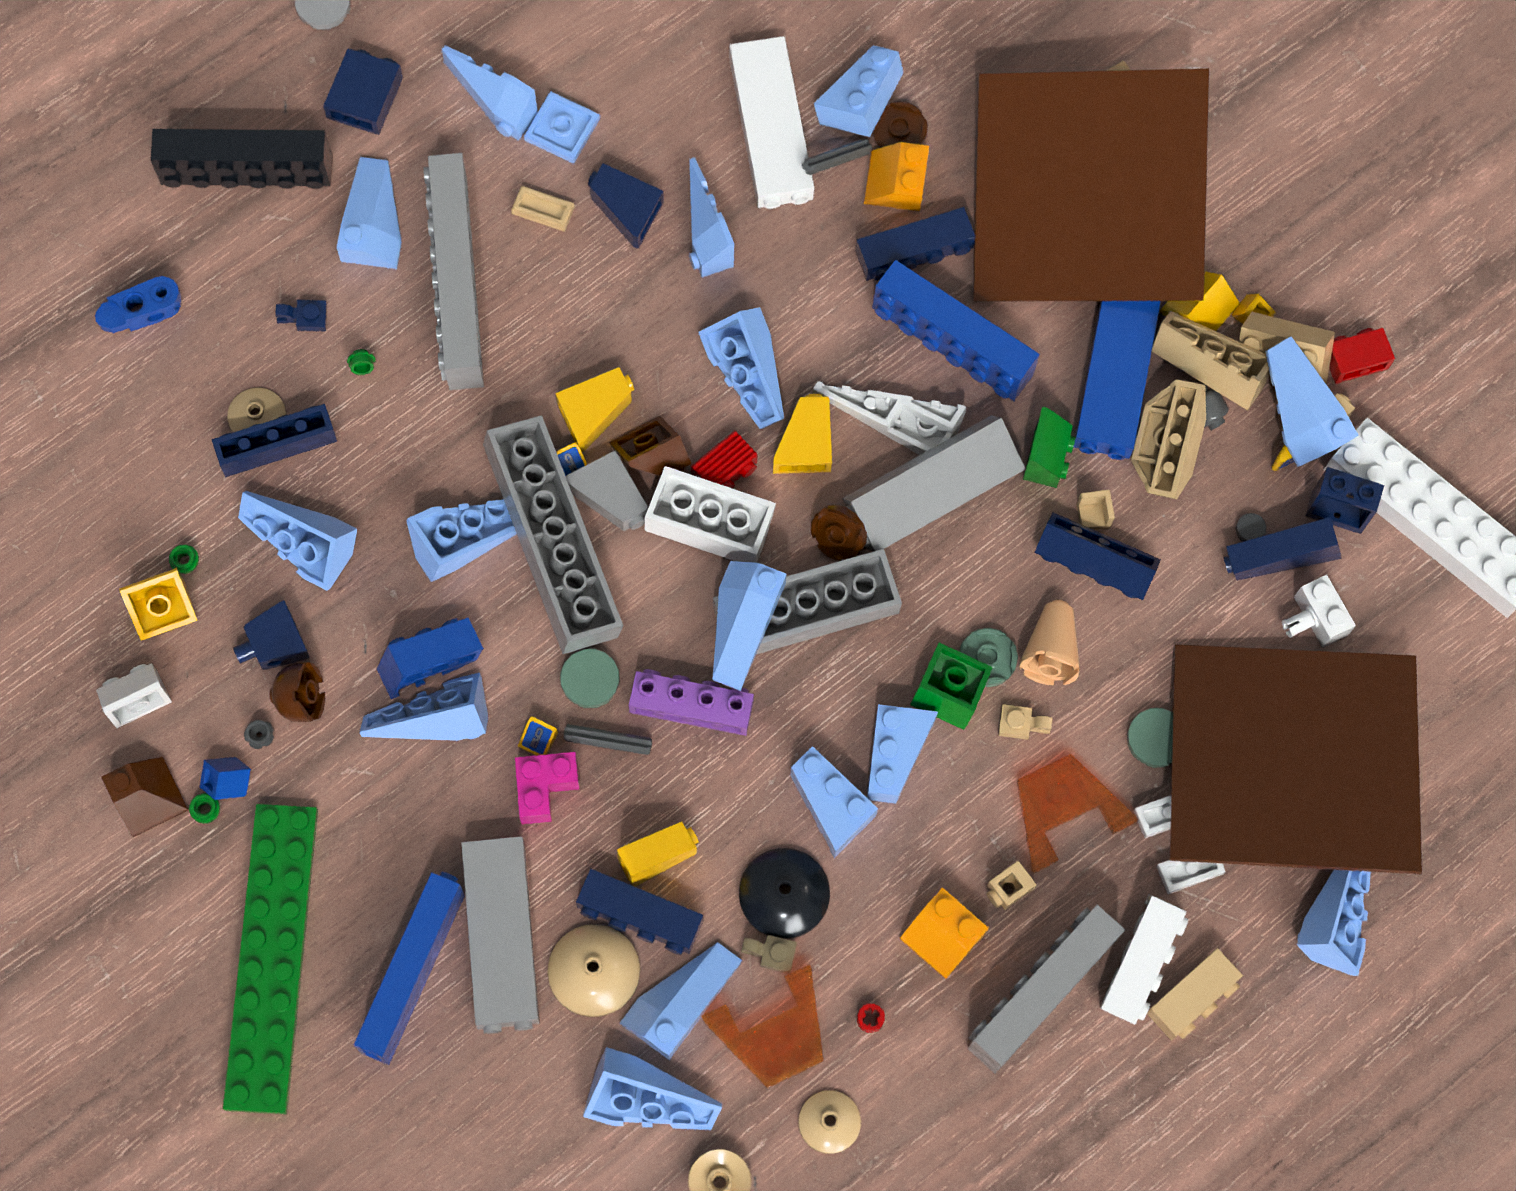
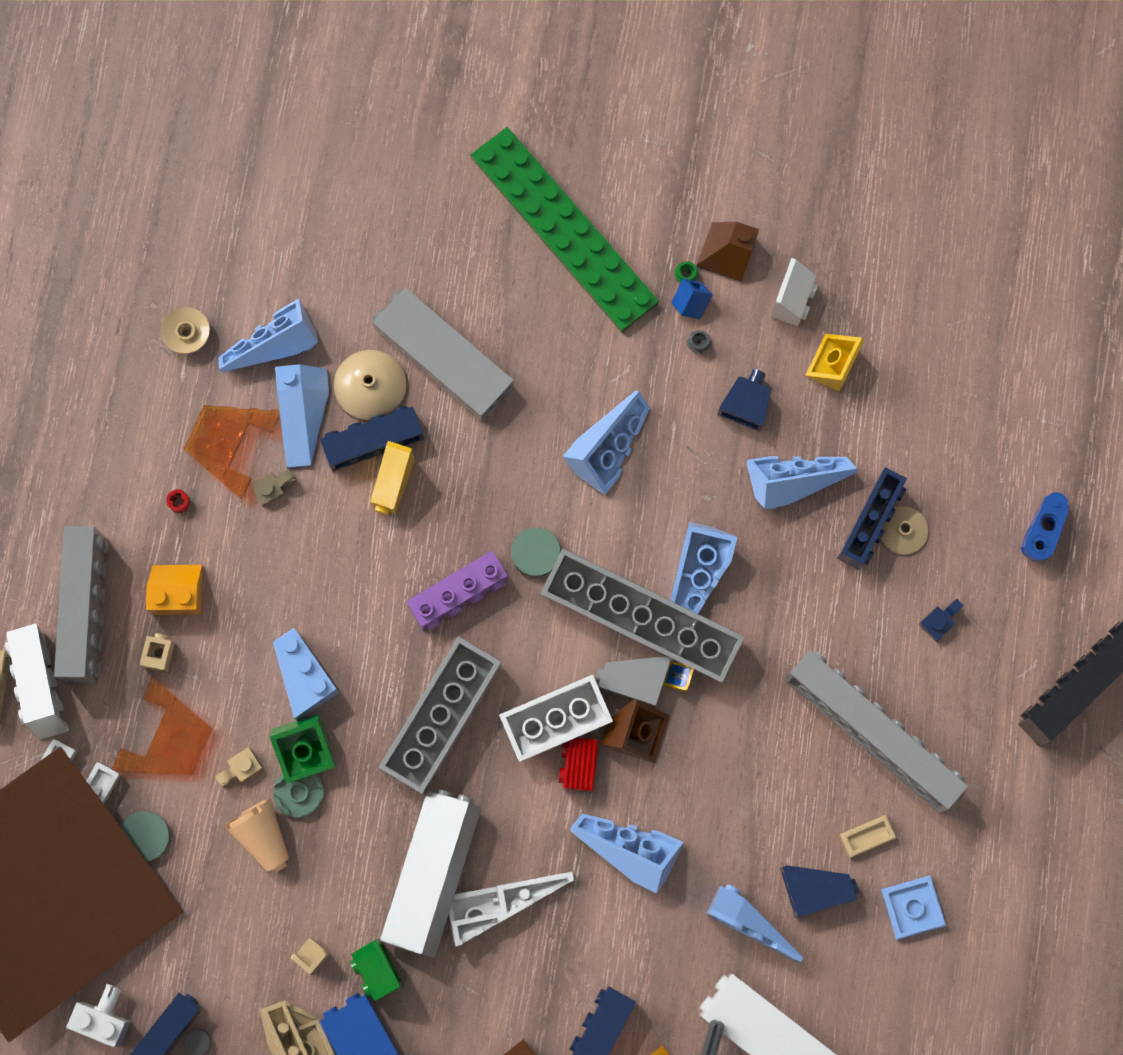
camera: 140 degrees right, 5 degrees up
green plate [169,545,199,574] -> none
reddish brown cylinder [269,662,325,722] -> none
dark blue brick [323,48,403,135] -> none
light blue wedge [337,157,402,269] -> none
green plate [347,349,376,375] -> none
blue brick [354,871,465,1065] -> none
blue wedge [377,617,483,700] -> none
light blue wedge [442,46,538,141] -> none
dark pink brick [515,752,579,825] -> none
slope [518,716,558,756] -> none
yellow slope [555,367,634,452] -> none
dark grey axle [563,724,652,755] -> none
light blue wedge [713,561,787,691] -> none
black dish [739,848,830,939] -> none
yellow slope [773,394,832,474] -> none
light blue wedge [790,746,878,858] -> none
tan dish [799,1090,861,1154] -> none
reddish brown tile [811,504,867,561] -> none
blue brick [872,260,1040,401] -> none
dark blue brick [1034,512,1161,600] -> none

